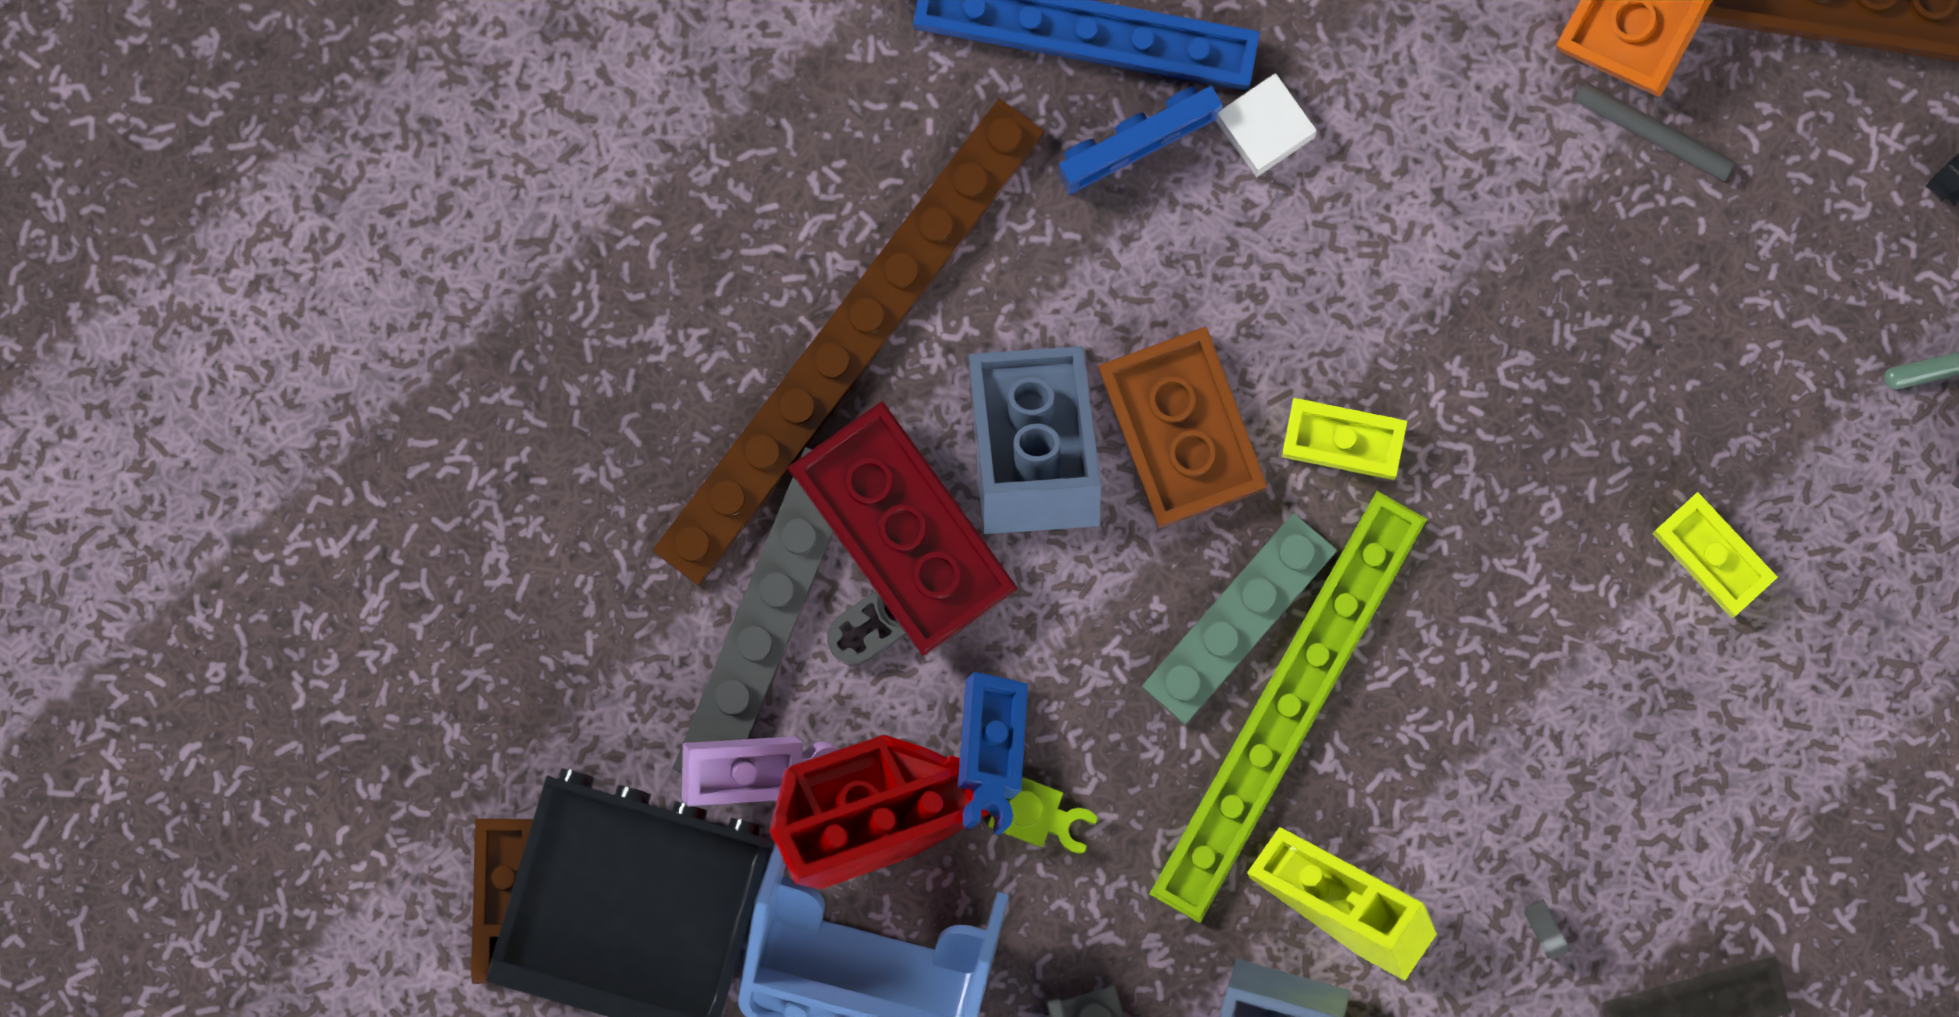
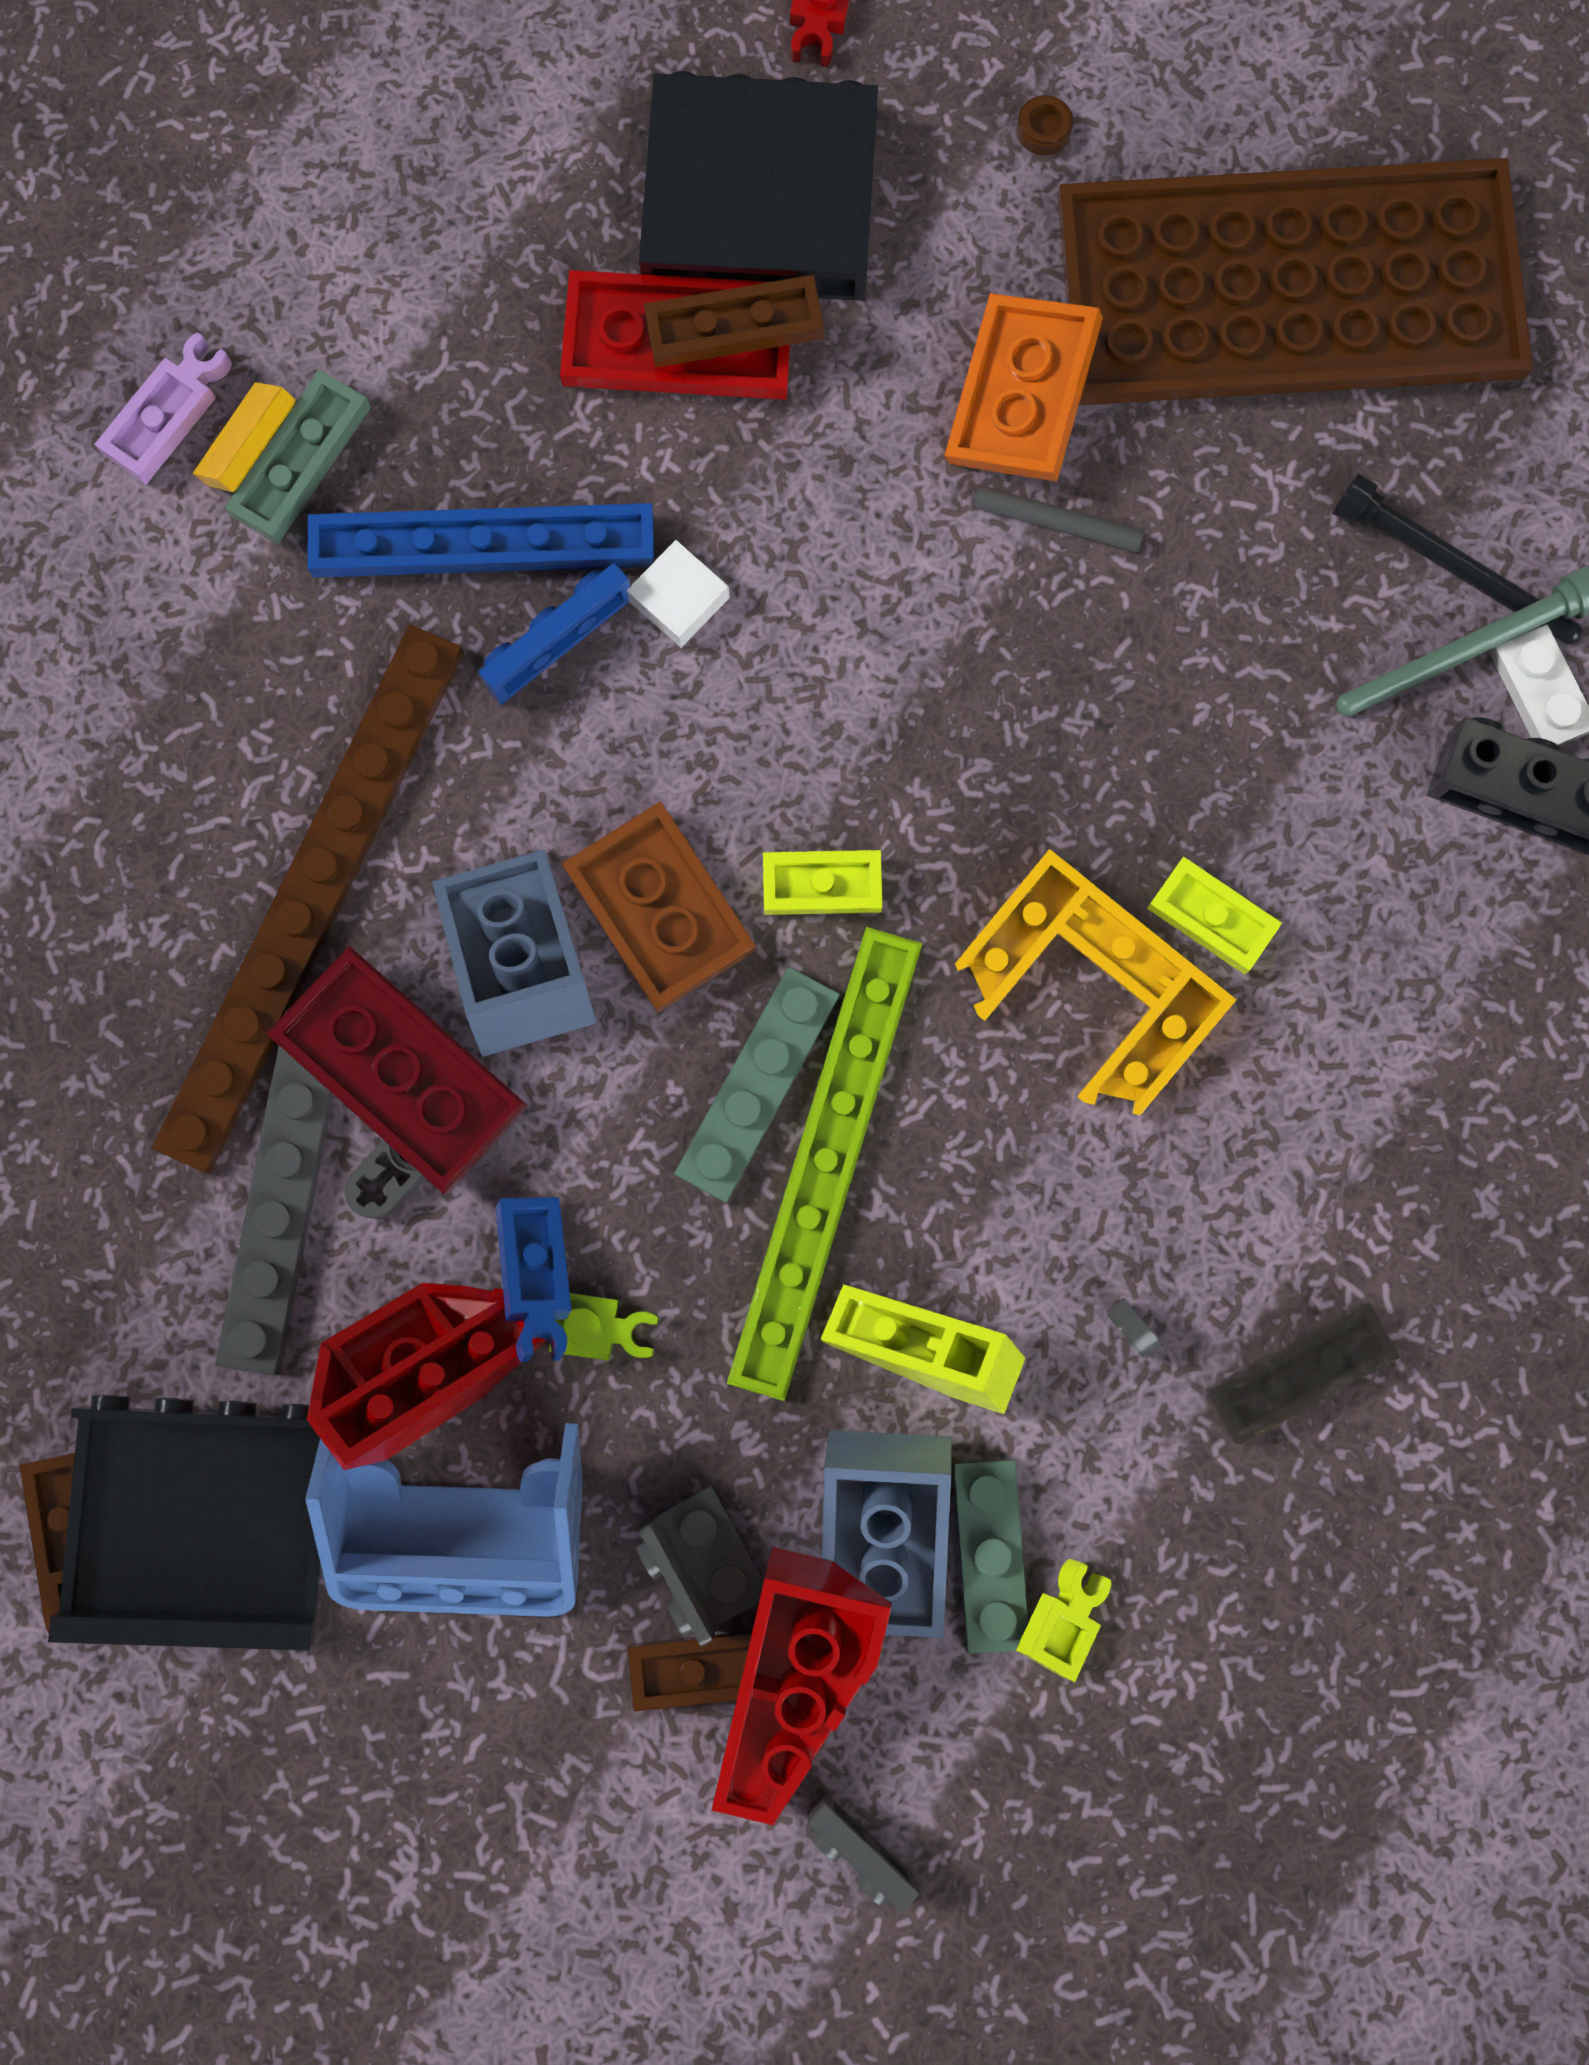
camera: 15 degrees left, 0 degrees up
lavender plate [682,736,839,806] -> none
none -> yellow wedge [955,849,1237,1115]

